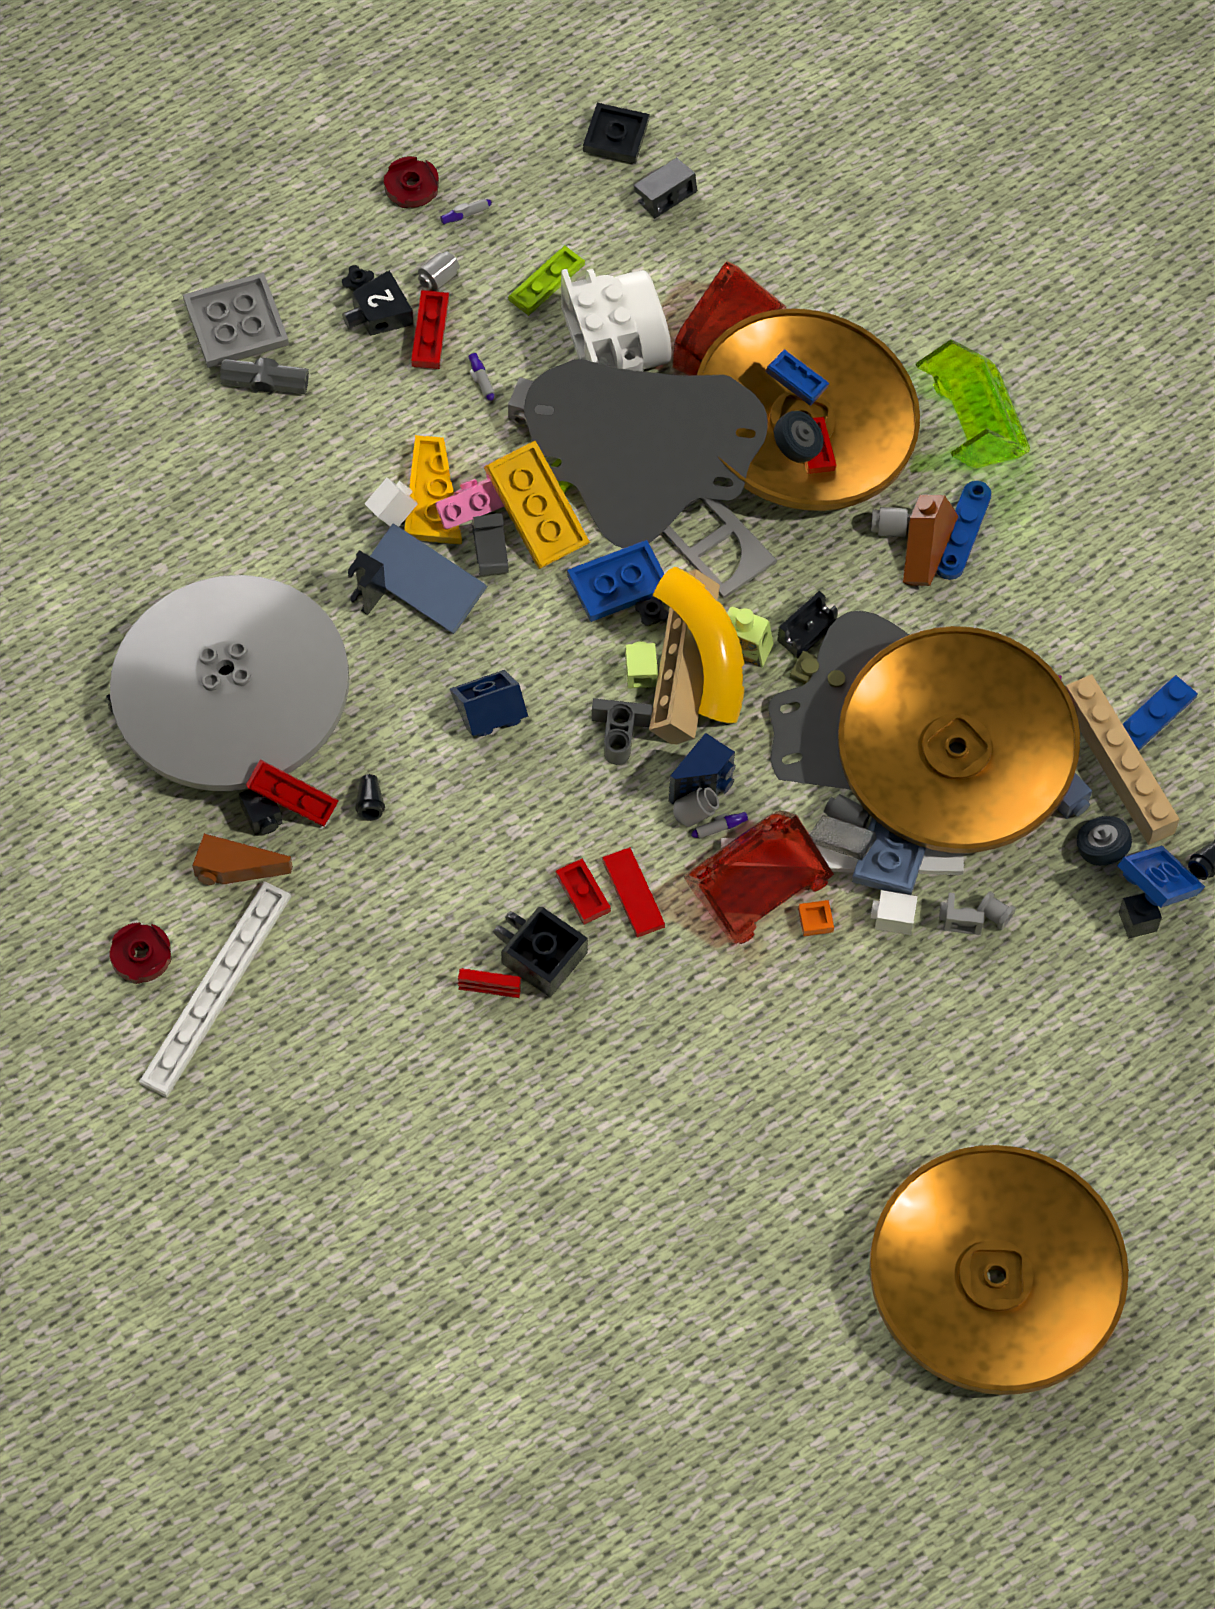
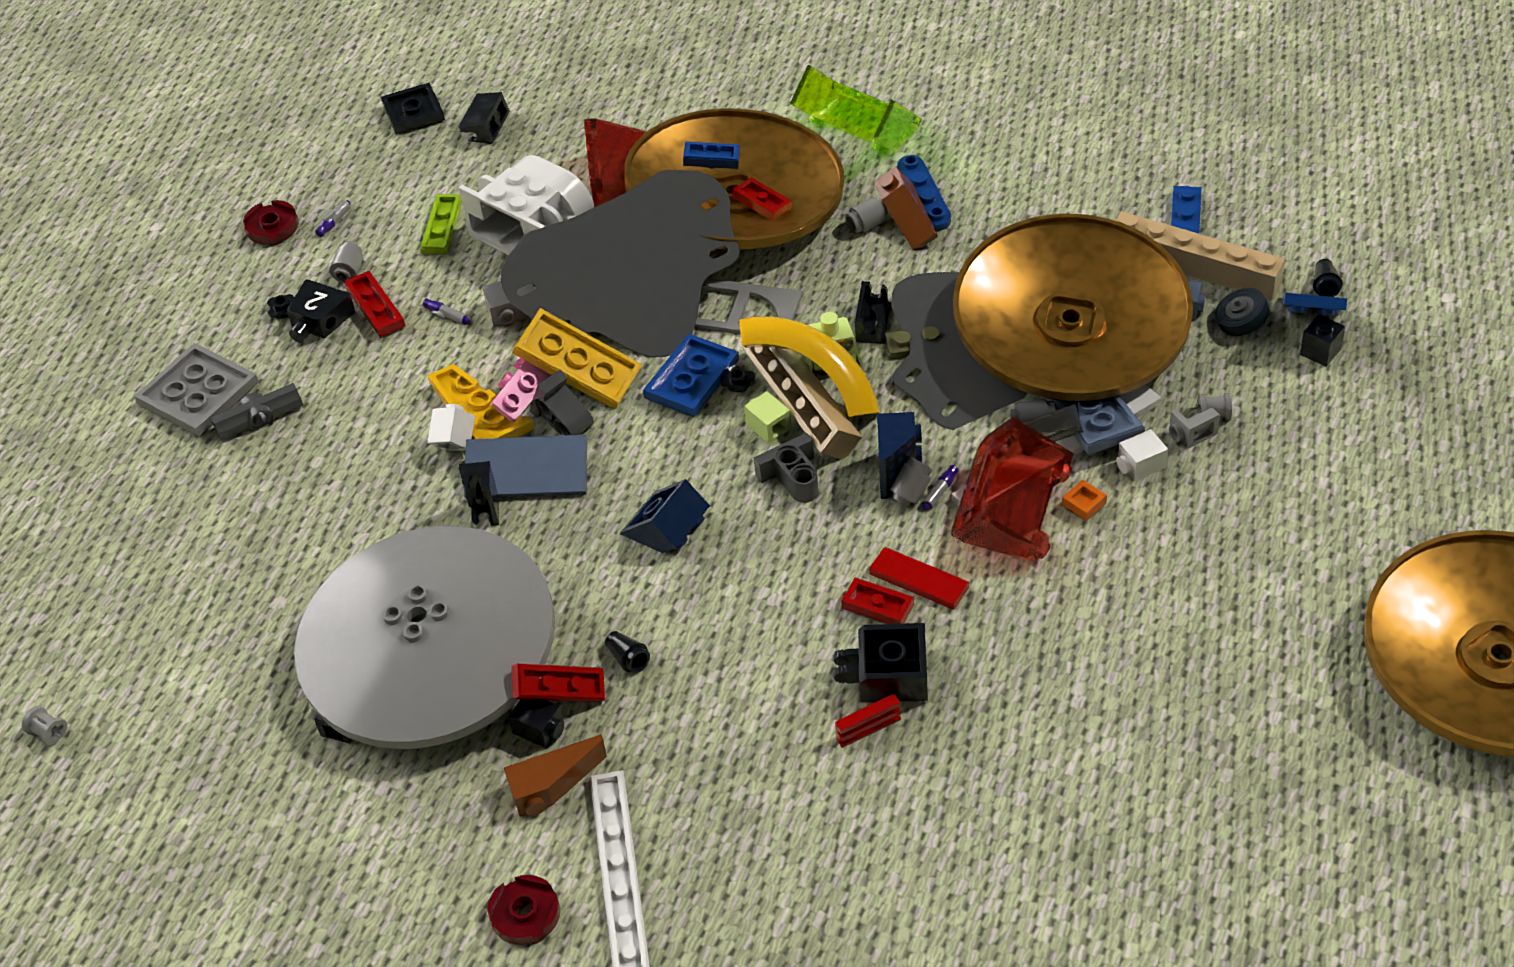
camera: 30 degrees left, 15 degrees down
black wheel [774,411,823,463] -> none

